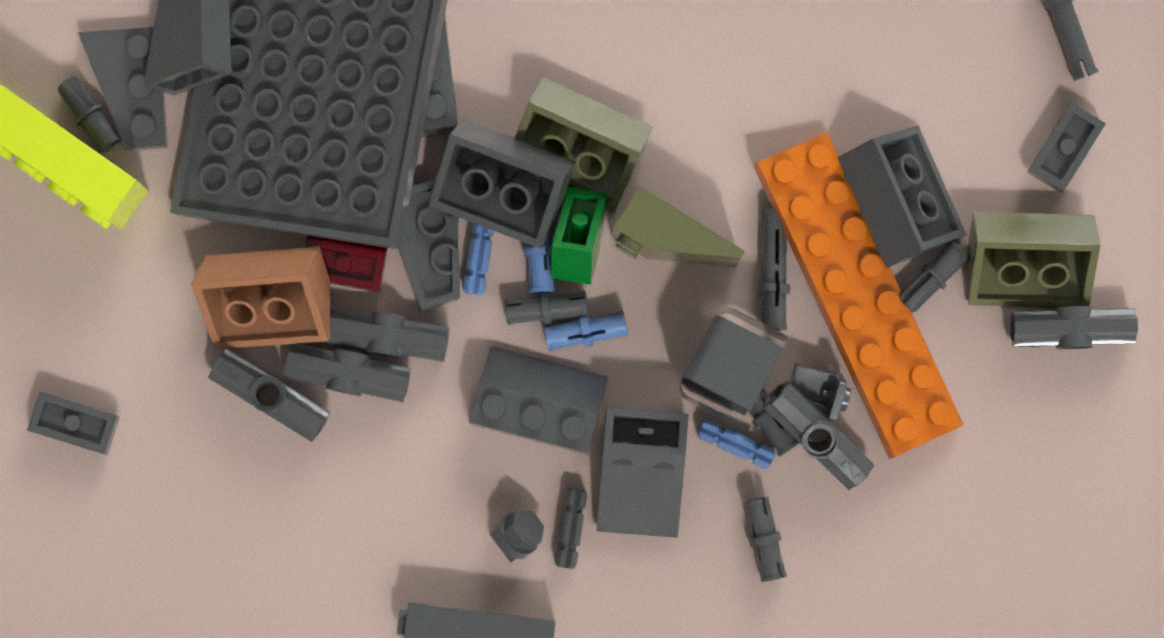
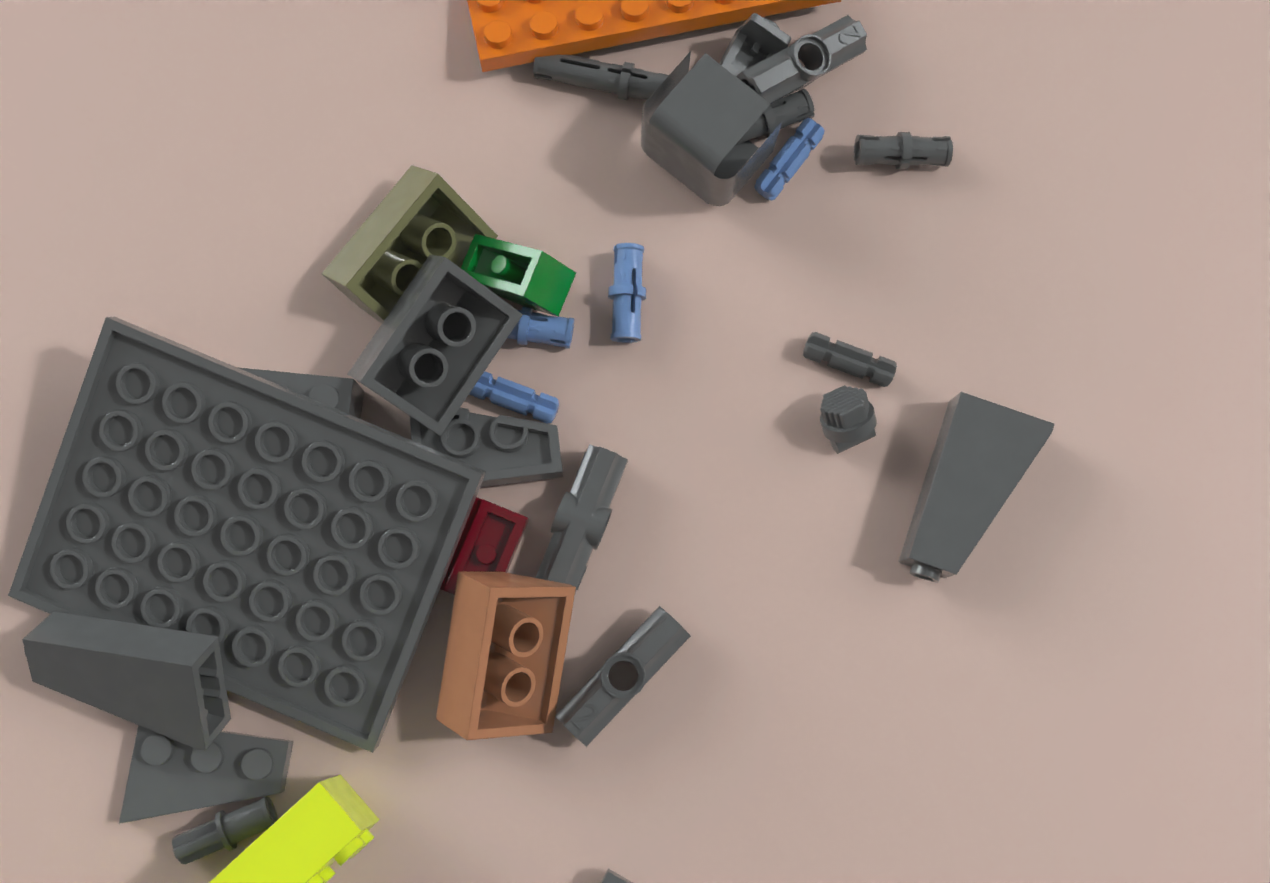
camera: 80 degrees left, 5 degrees down
dark grey piece [284,343,411,403] -> none
dark grey slope [469,346,608,455] -> none
dark grey pin [505,291,588,325] -> none
dark grey slope [596,407,689,538] -> none
olive slope [612,186,745,267] -> none

